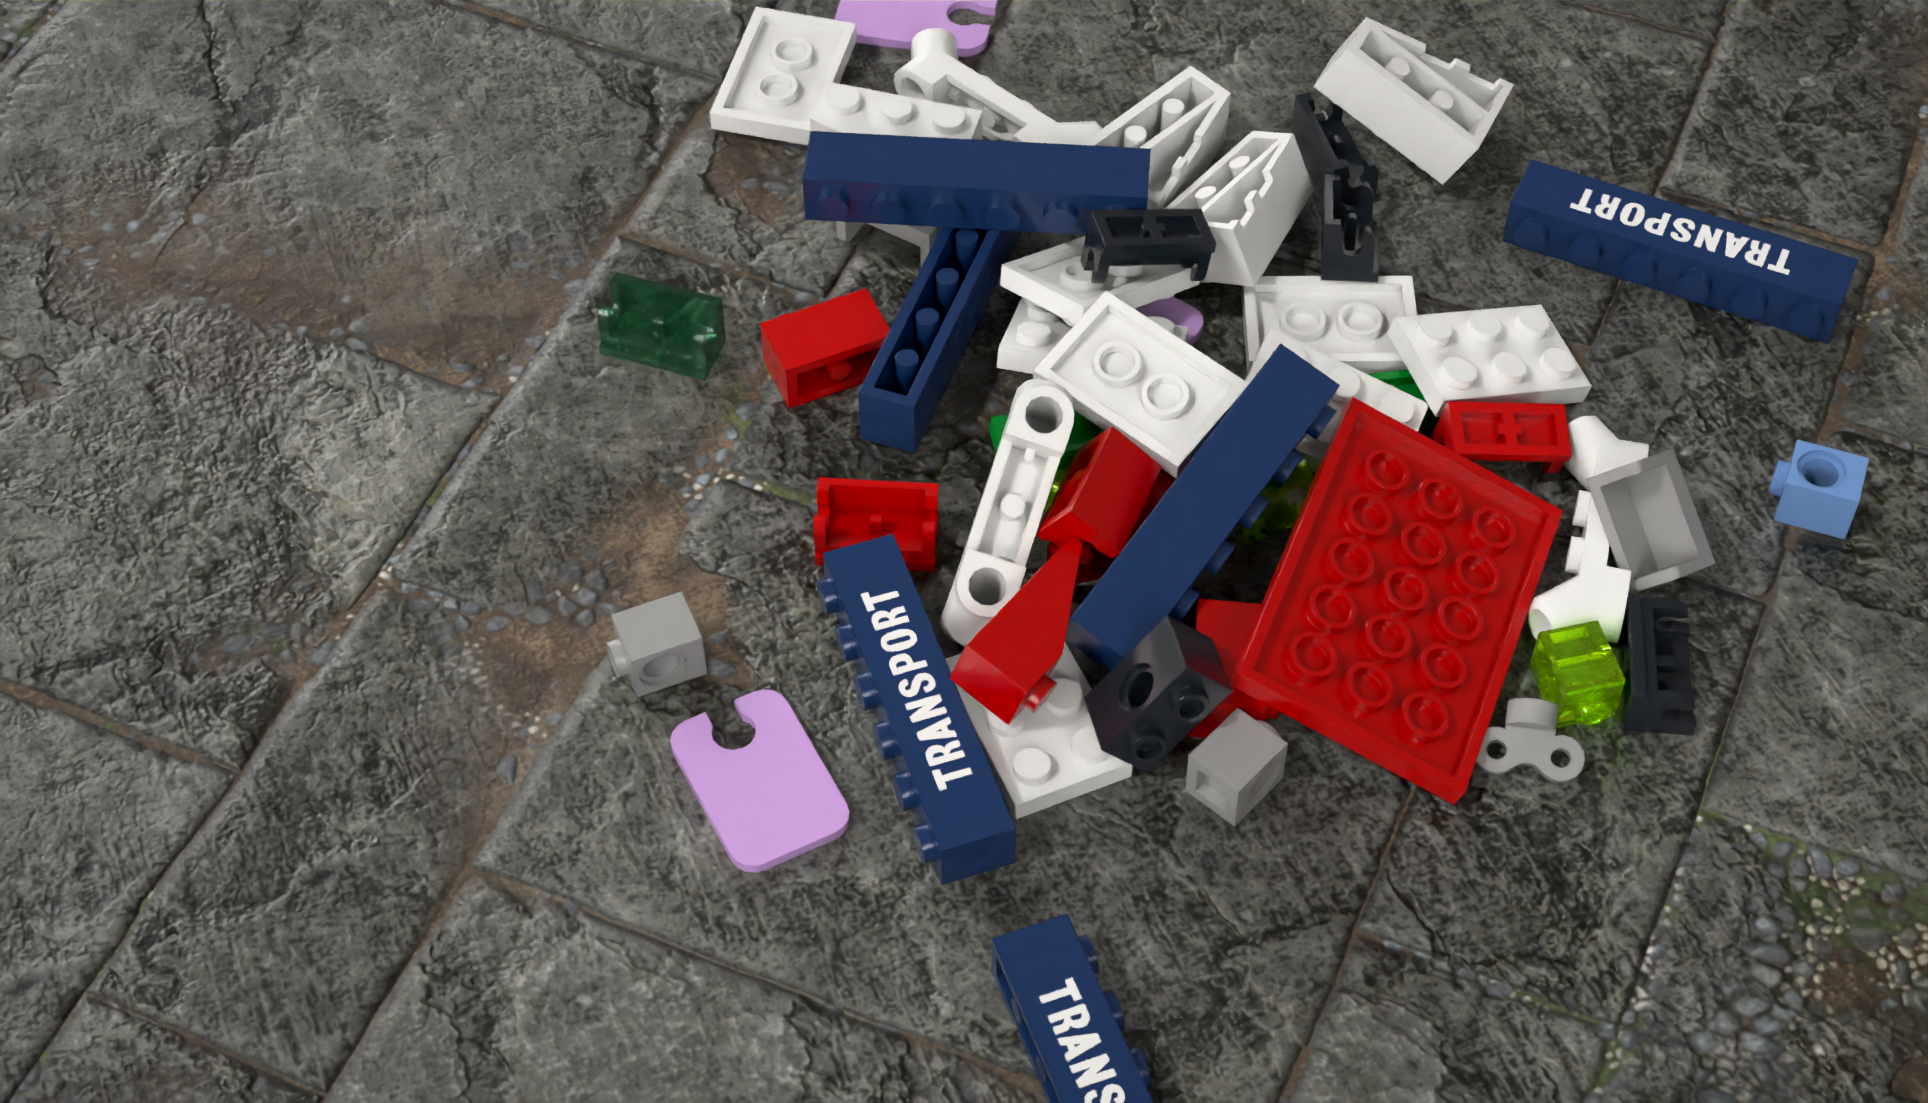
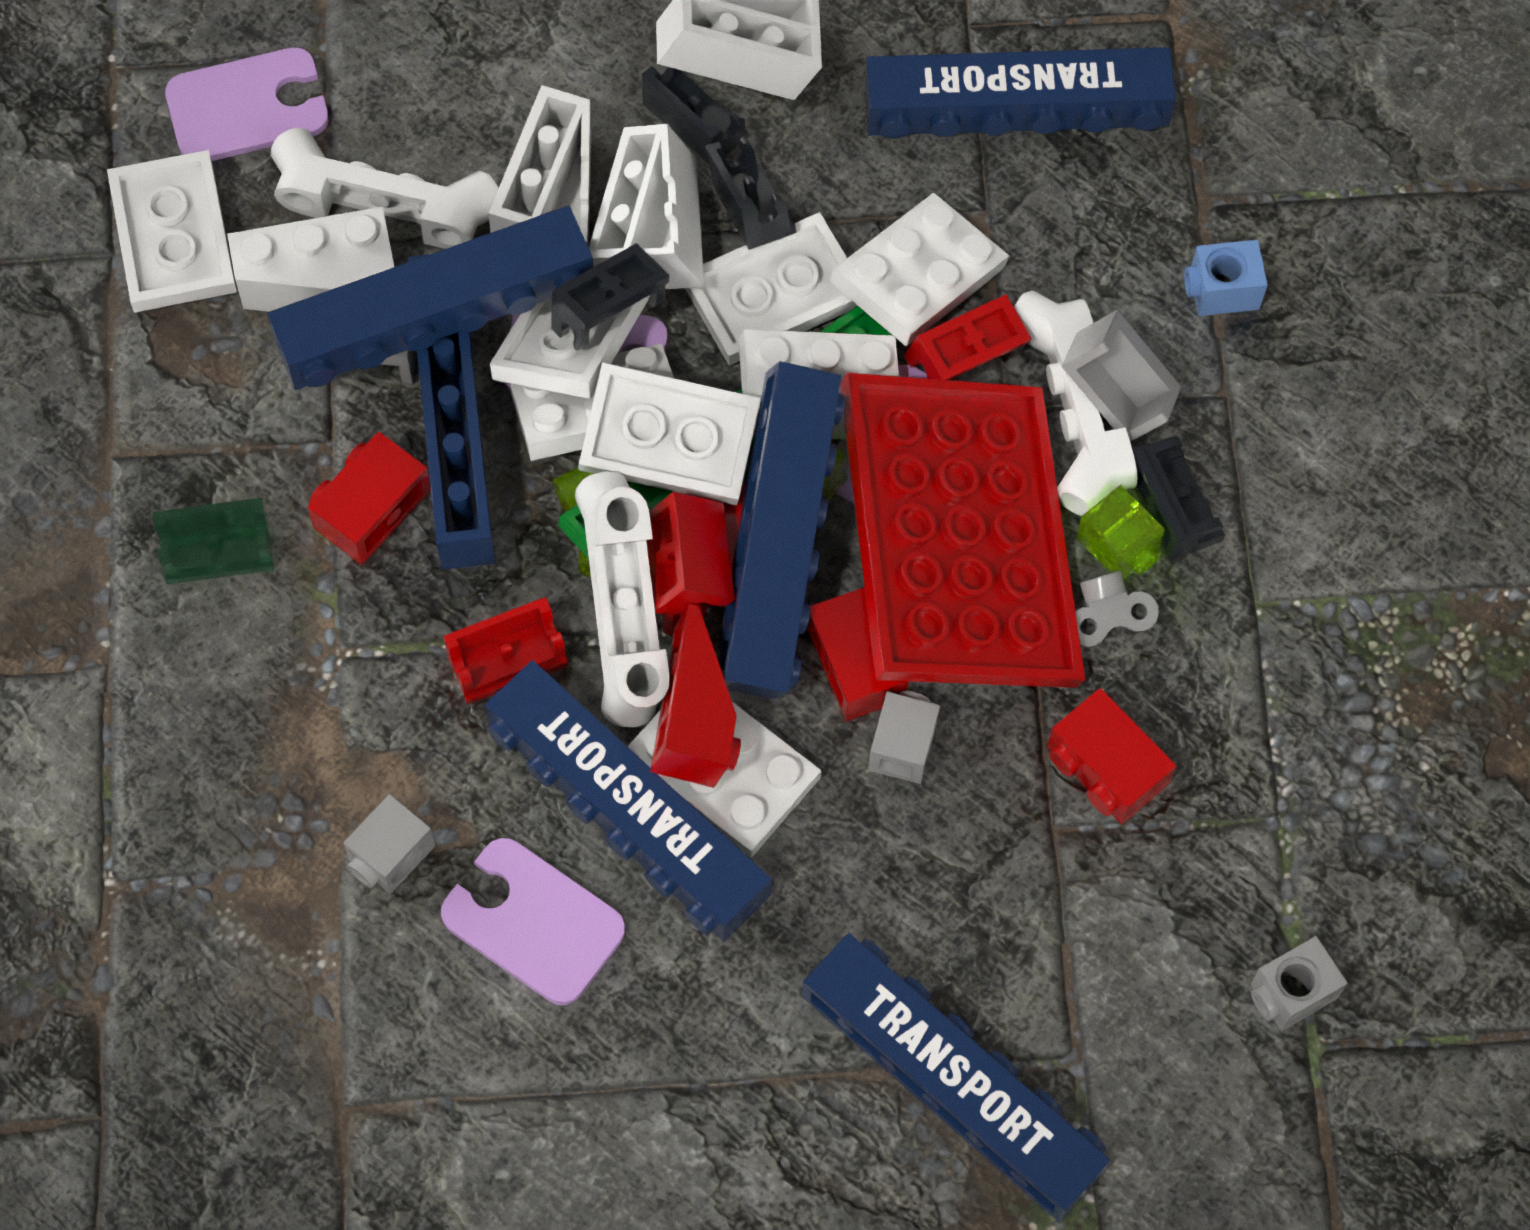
camera: 30 degrees left, 15 degrees up
black brick [1084,615,1233,772] -> none
none -> red brick [1047,688,1177,825]

